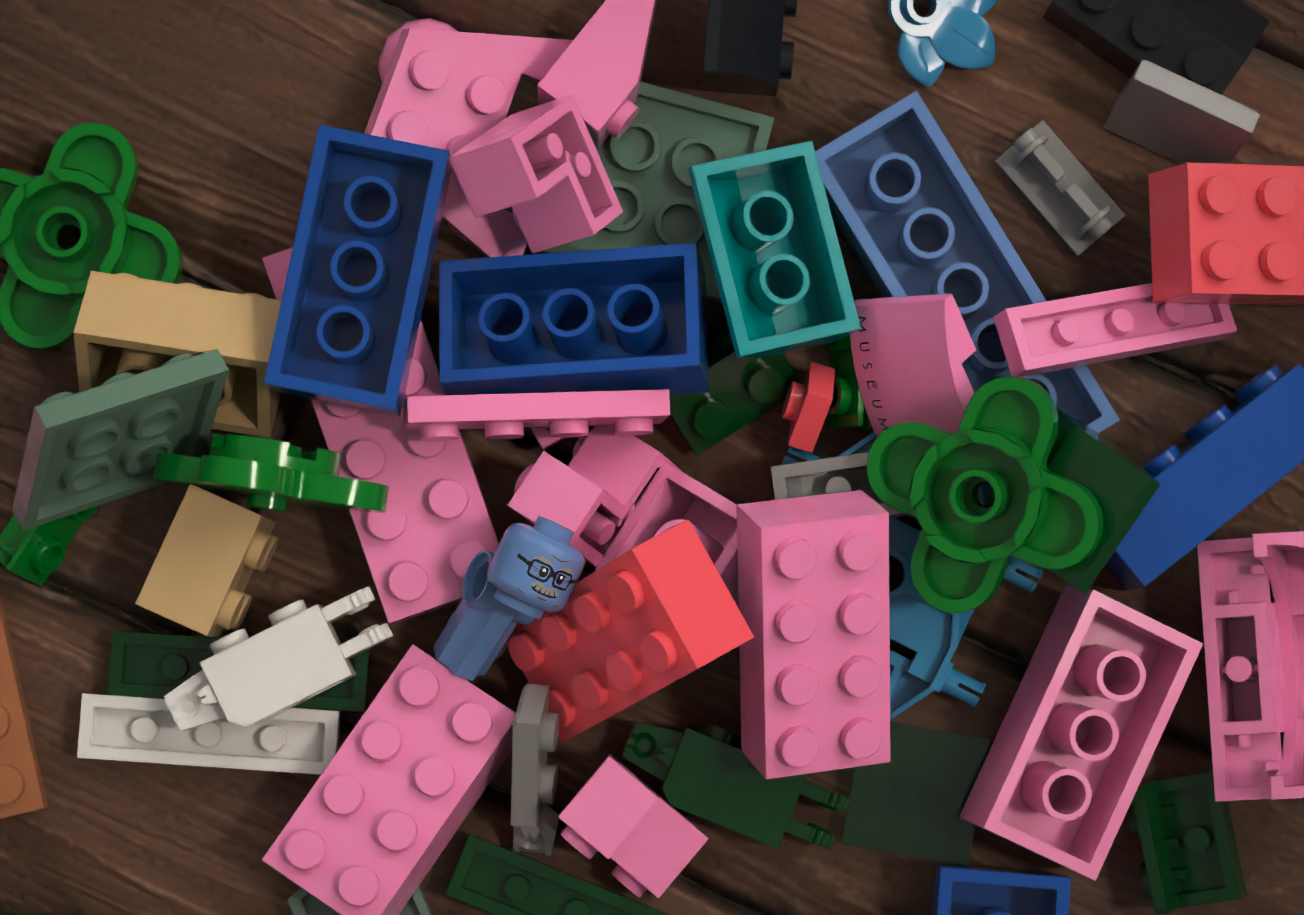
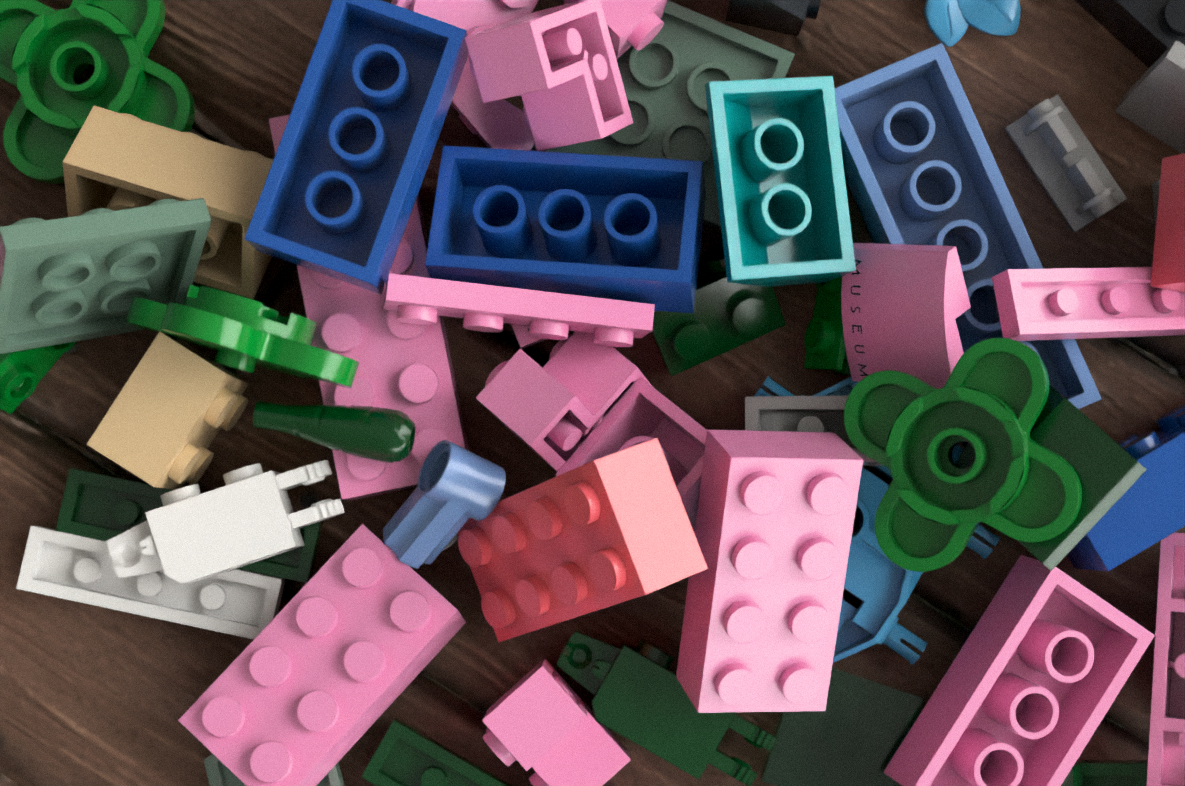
camera: 10 degrees right, 0 degrees up
medium blue head [487,516,586,620] -> none
light grey hinge [511,683,559,856] -> none
coral plate [781,362,835,453] -> none
none -> dark green piece [253,401,416,463]

